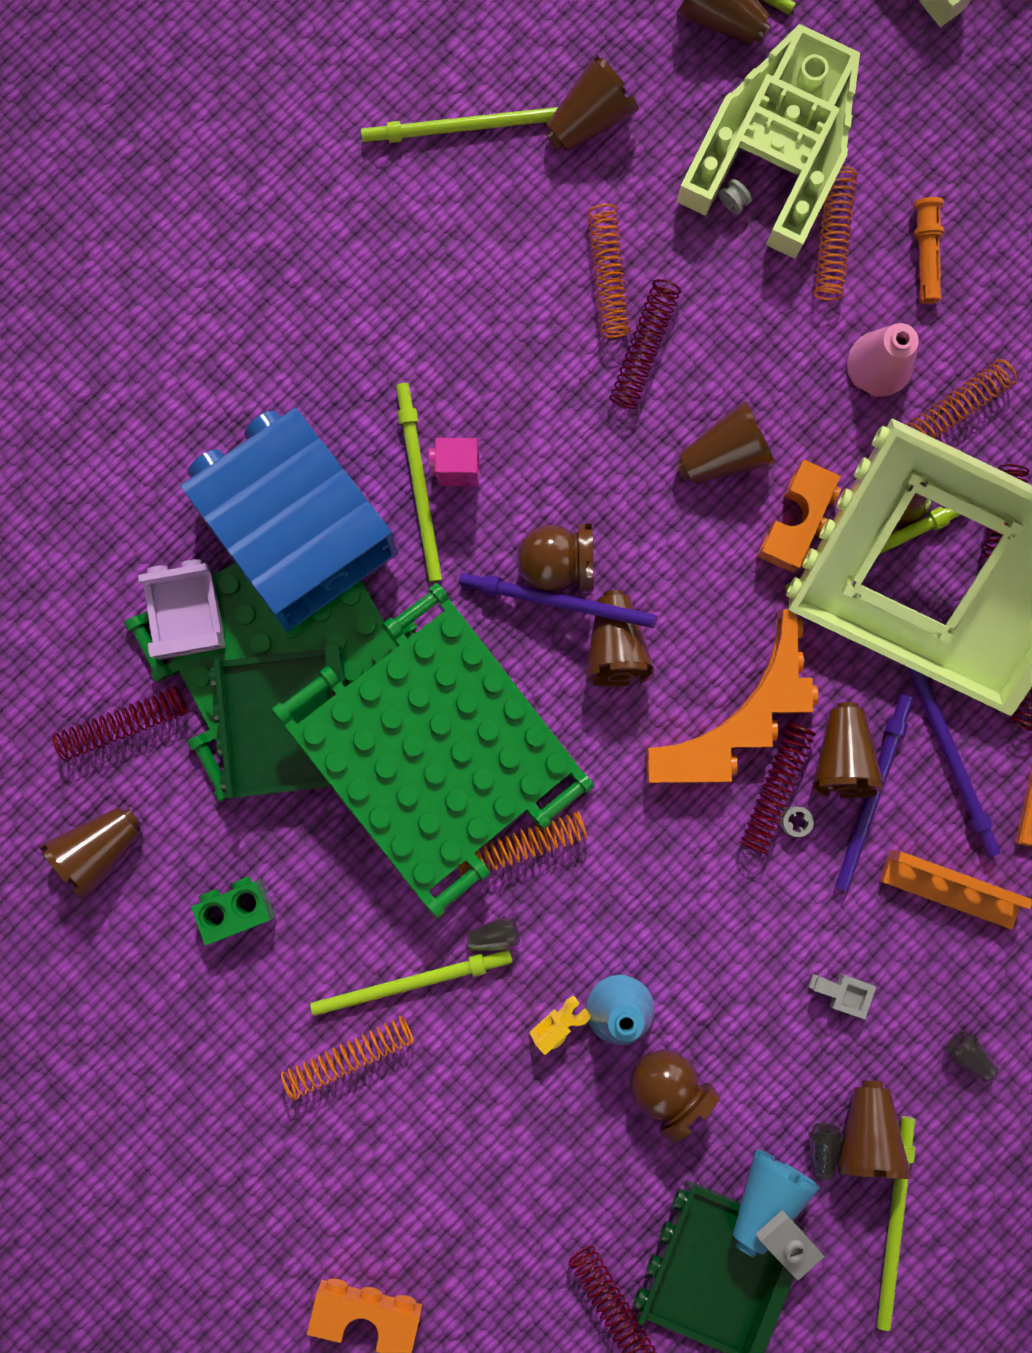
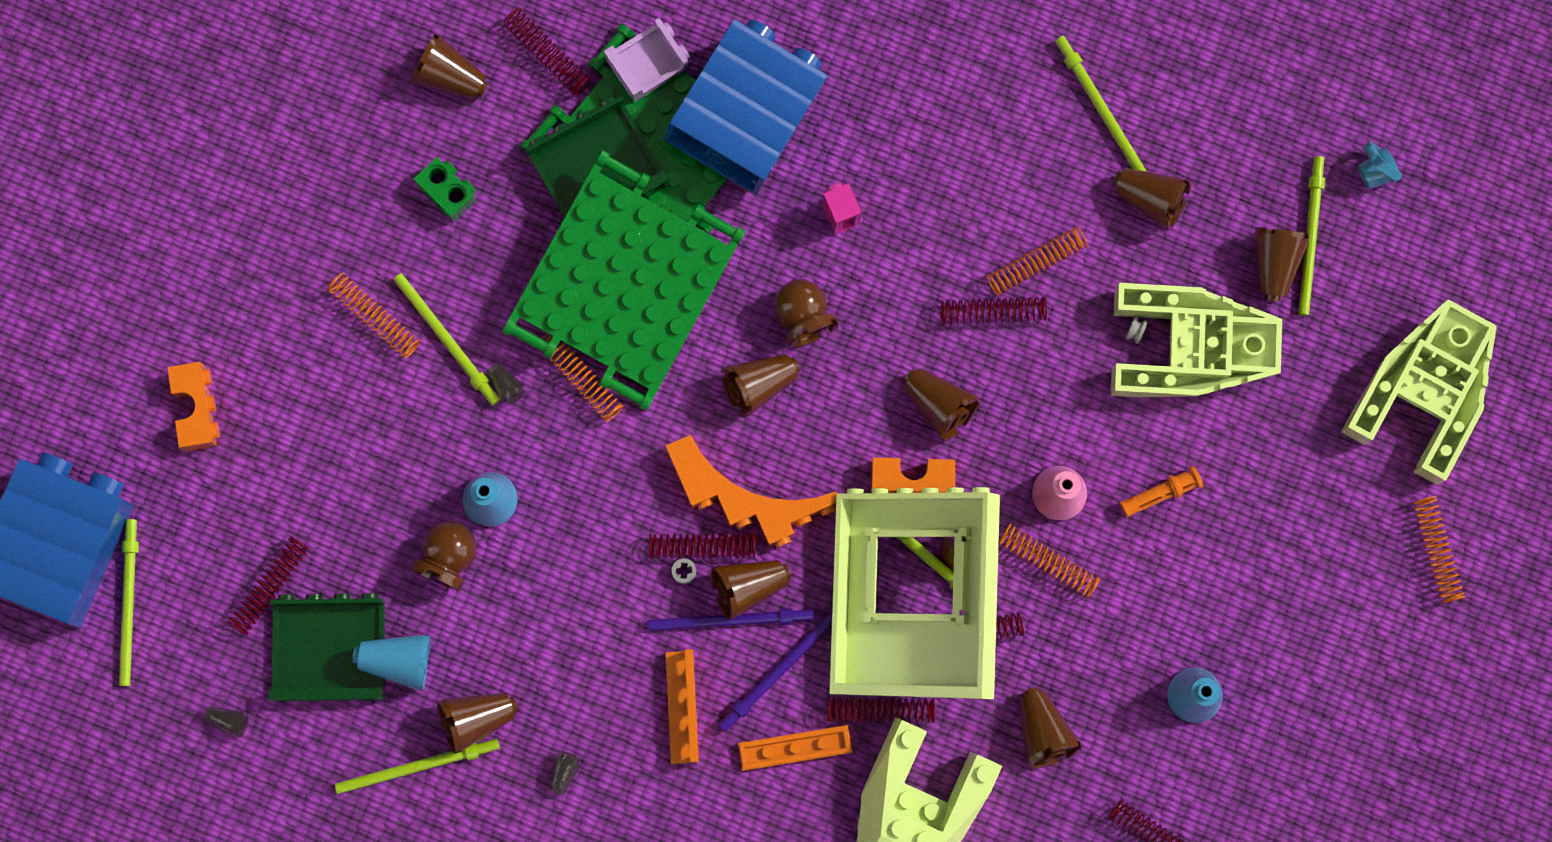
camera: 60 degrees right, 5 degrees down
lime bar [396,383,442,582] -> none
dark purple bar [459,573,657,629] -> none
yellow plate [529,996,590,1055] -> none
light grey plate [756,1210,824,1280] -> none
light grey plate [808,973,876,1019] -> none
clear smoke cone [808,1123,844,1180] -> none
orange piece [813,166,858,301] -> none

